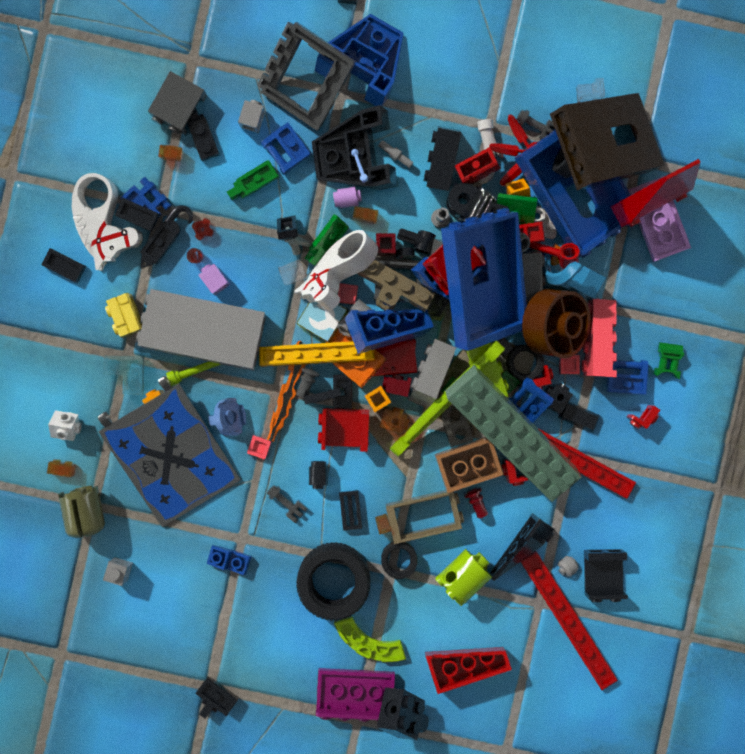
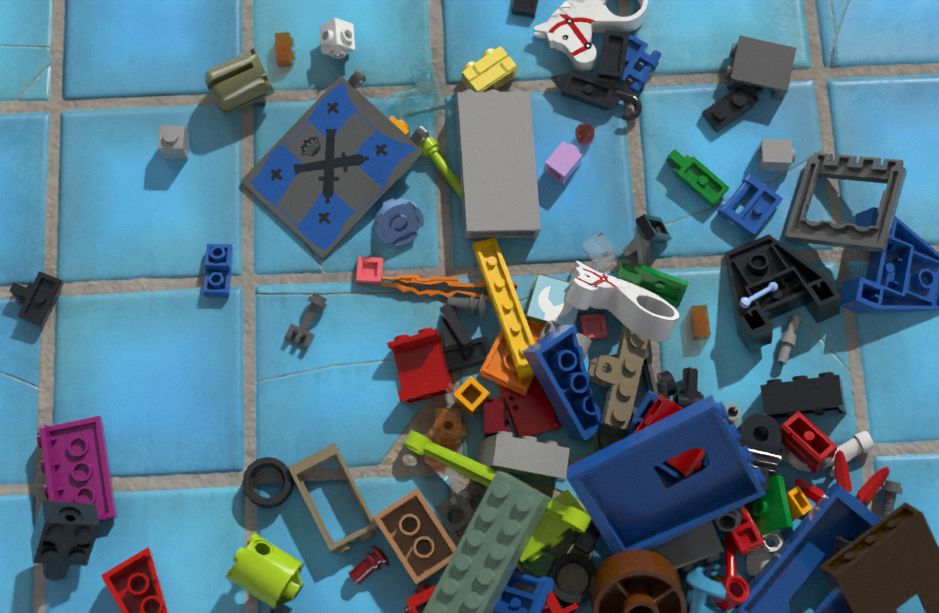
camera: 75 degrees right, 15 degrees down
clear orange piece [158,145,182,162] -> none
clear red plate [192,218,214,240] -> none
black tyre [296,542,371,621] -> none
black brick [309,461,328,489] -> none
lavender brick [333,186,362,209] -> none
lime tile [334,616,406,662] -> none
black tile [339,490,362,531] -> none
clear orange piece [375,514,391,535] -> none
dark red brick [376,233,396,256] -> none

